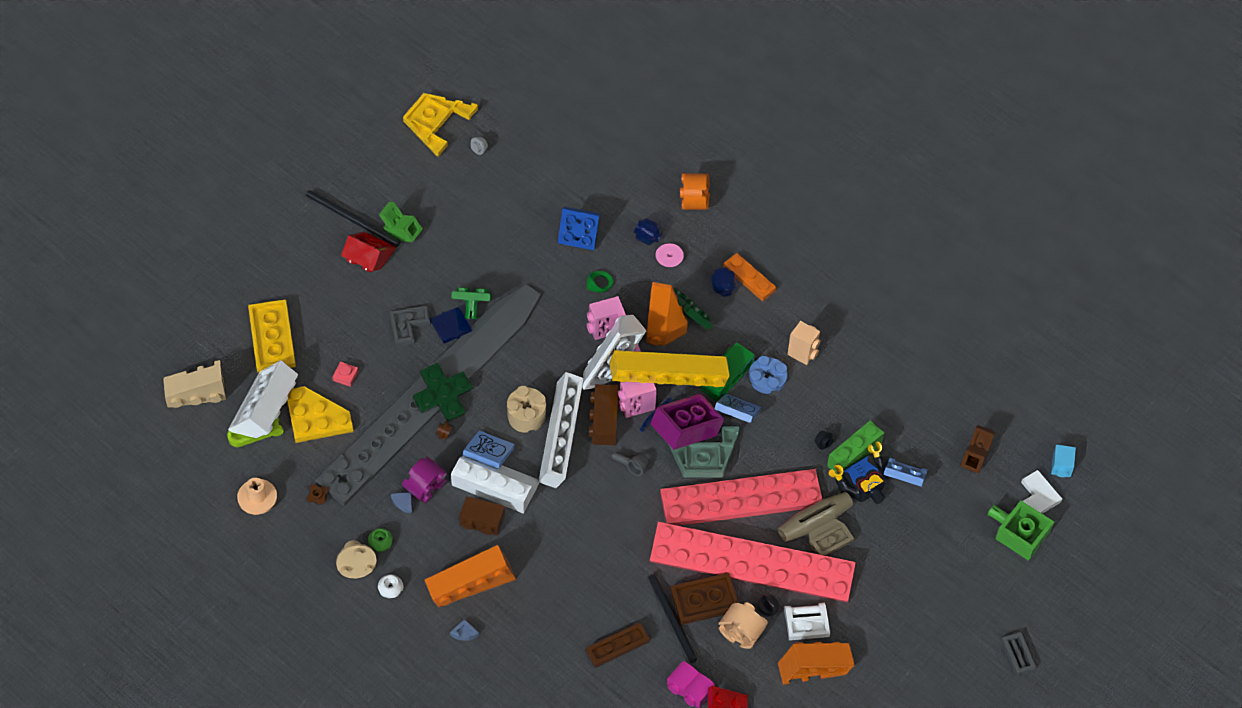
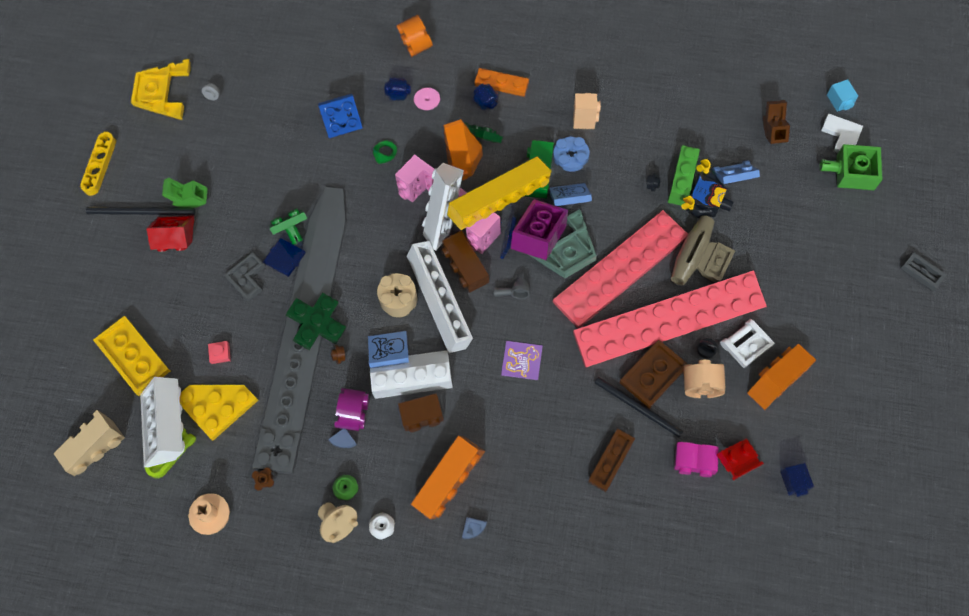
camera: 25 degrees left, 10 degrees up
none -> yellow beam [80,132,116,196]
none -> medium lavender sticker [501,341,543,380]

